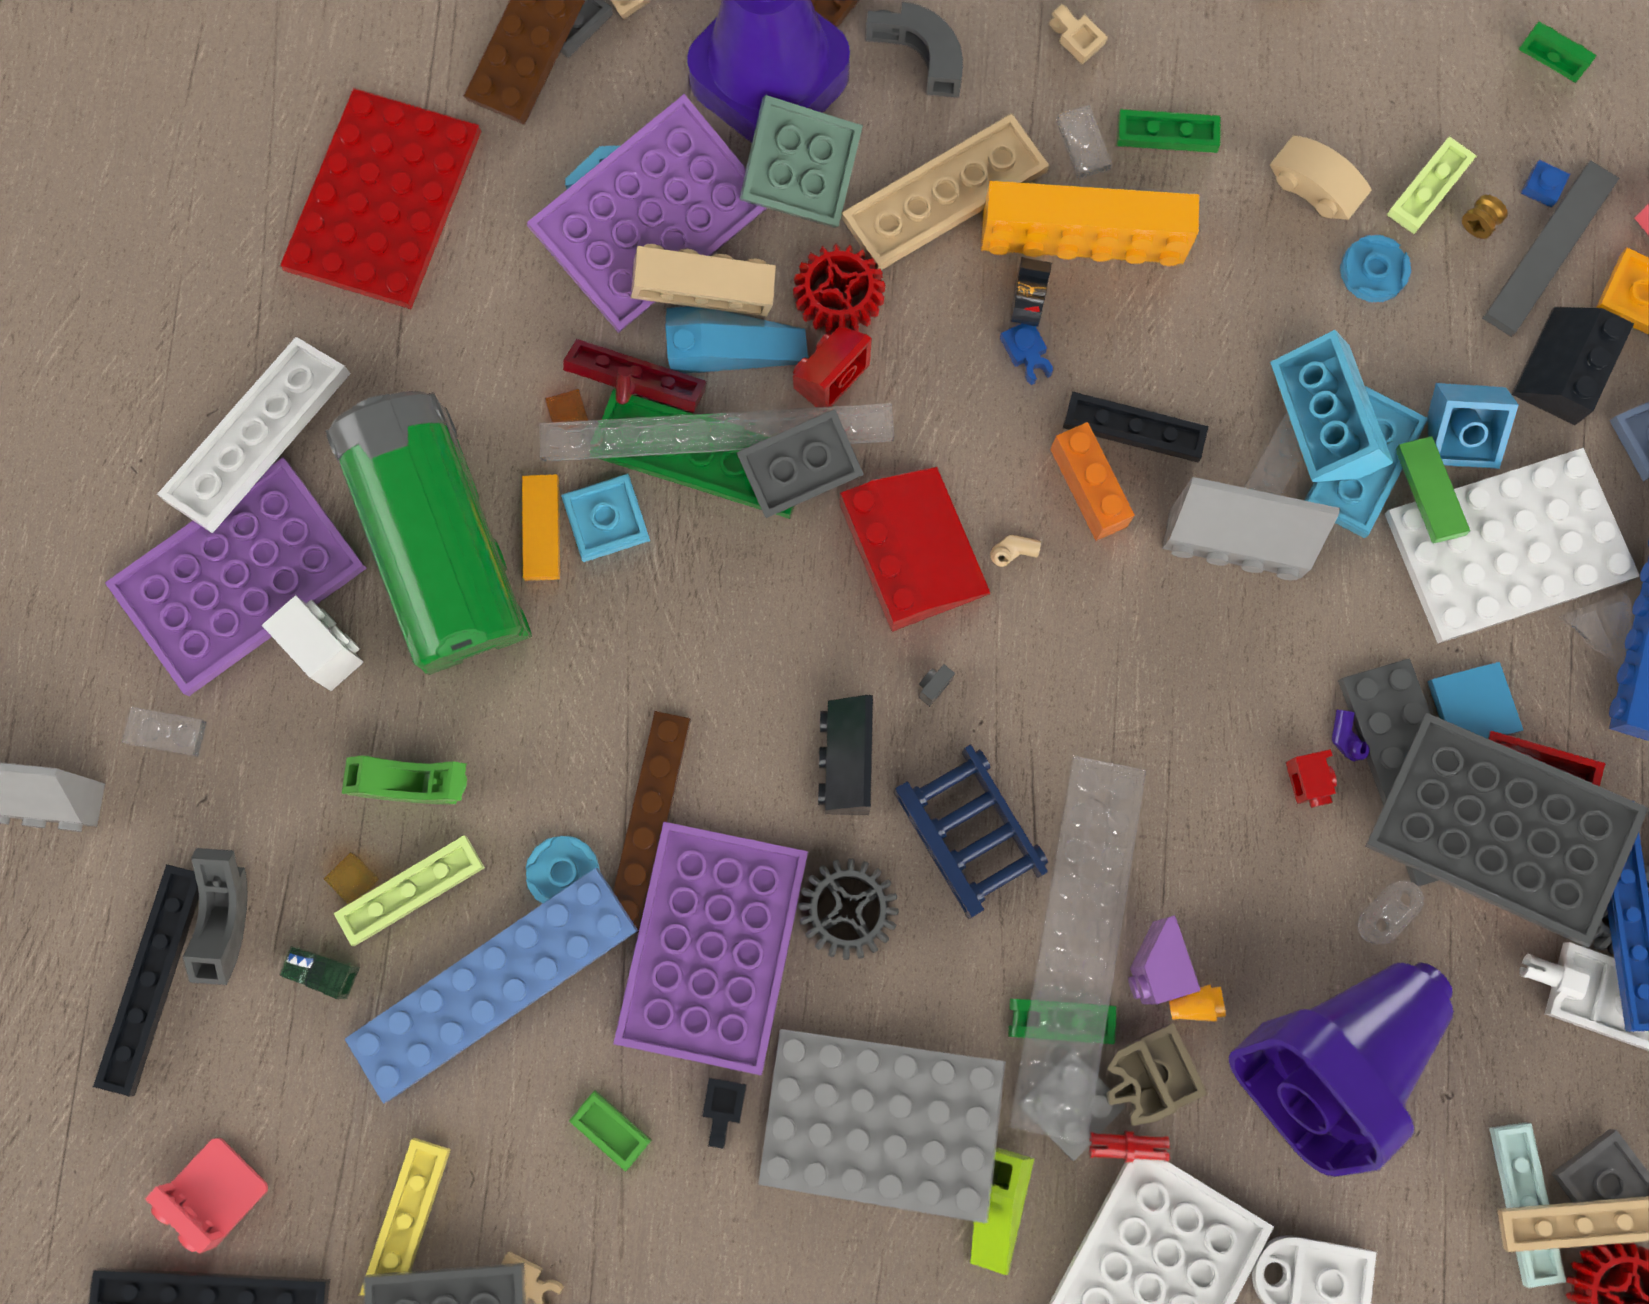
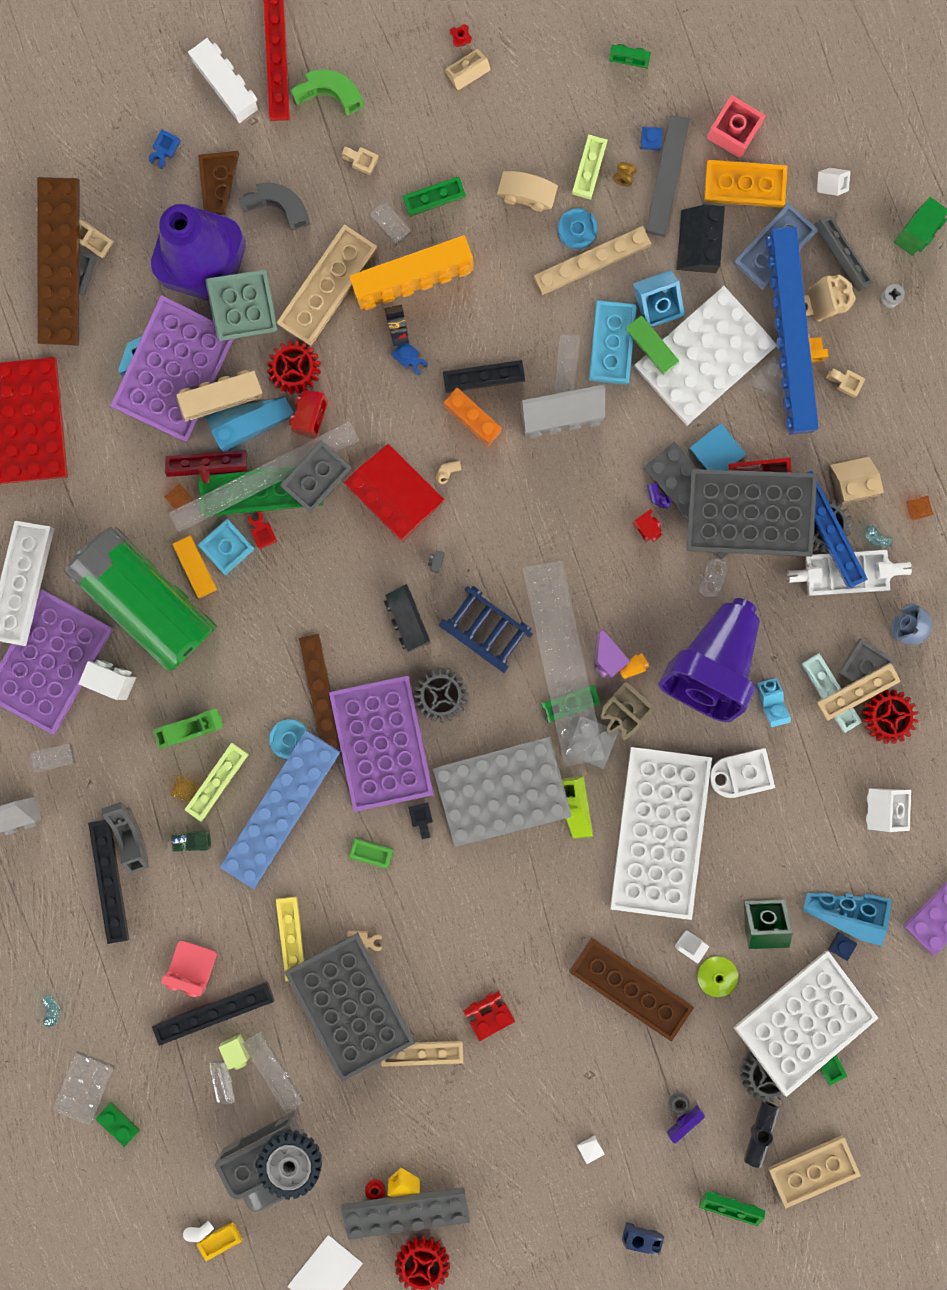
camera: 20 degrees left, 10 degrees up
red pin [1089,1131,1170,1163] -> none
medium azure slope [1270,330,1393,482] -> none
none -> red plate [248,511,278,550]
none -> tan plate [534,226,651,295]
none -> medium azure slope [757,678,791,727]

